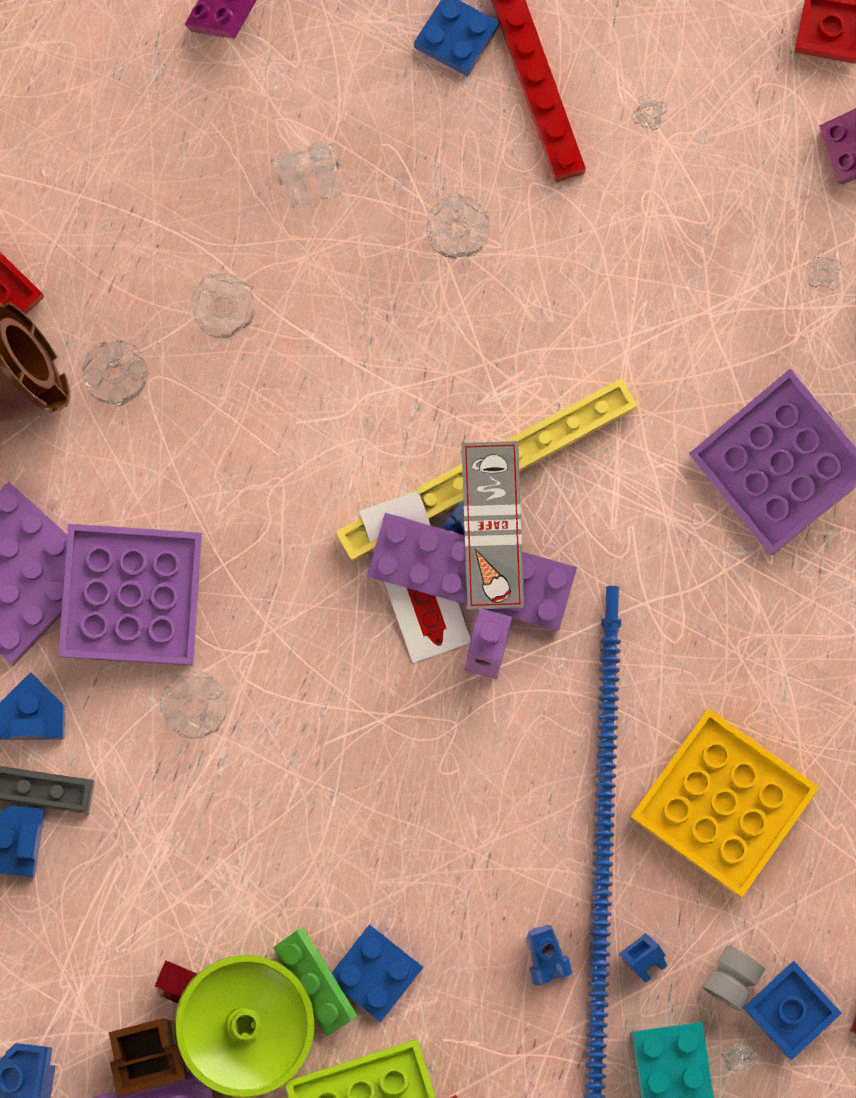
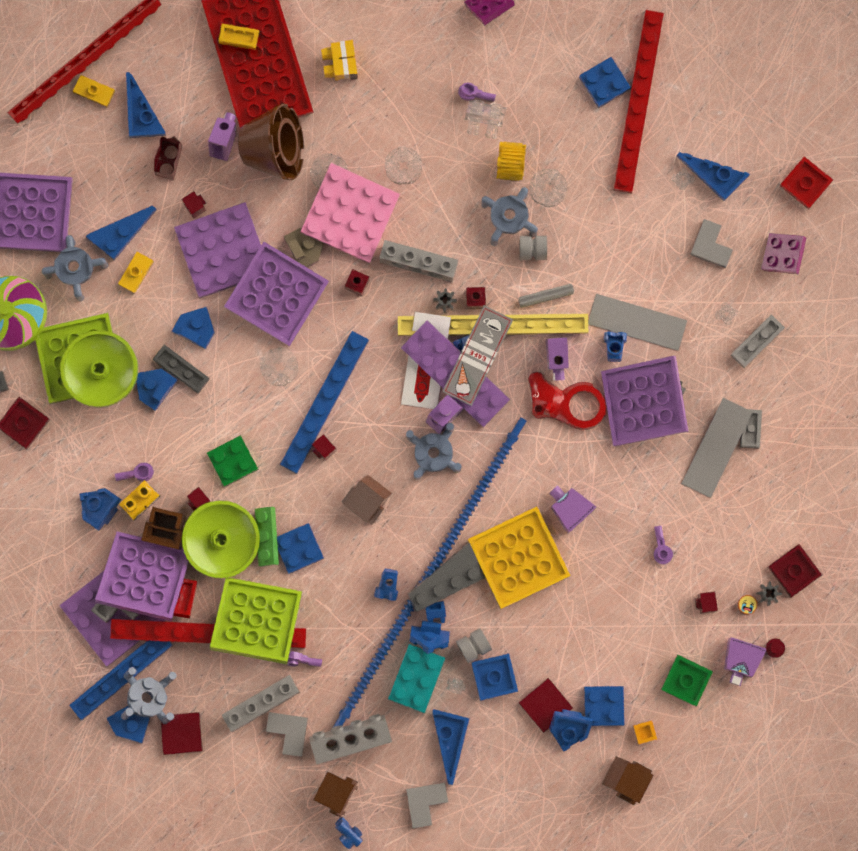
camera: 25 degrees right, 5 degrees up
none -> medium lavender plate [115,463,154,482]
none -> yellow hips [119,480,160,521]
none -> green plate [207,435,259,487]
none -> blue plate [280,331,369,474]
none -> dark tan plate [284,228,324,267]
none -> bright pink plate [300,163,400,263]
none -> dark red plate [312,434,337,461]
none -> yellow hips [321,39,358,81]
none -> reddish brown plate [342,475,392,525]
none -> dark red plate [345,269,370,296]
none -> light grey brick [380,240,458,282]
none -> sand blue plate [406,423,462,480]
none -> dark grey wing [408,543,485,612]
none -> blue plate [410,620,450,654]
none -> dark grey gear [433,288,457,313]
none -> medium lavender plate [458,82,496,102]
none -> dark red plate [466,287,486,309]
none -> sand blue plate [481,187,538,246]
none -> yellow brick [496,142,526,181]
none -> light grey axle [518,284,574,308]
none -> light grey wheel [519,236,547,261]
none -> red animal [528,372,607,430]
none -> medium lavender torso [546,337,569,381]
none -> medium lavender torso [550,486,596,534]
none -> light grey sticker [588,294,687,351]
none -> blue plate [604,332,627,362]
none -> blue wing [676,152,750,201]
none -> light grey tile [690,219,733,268]

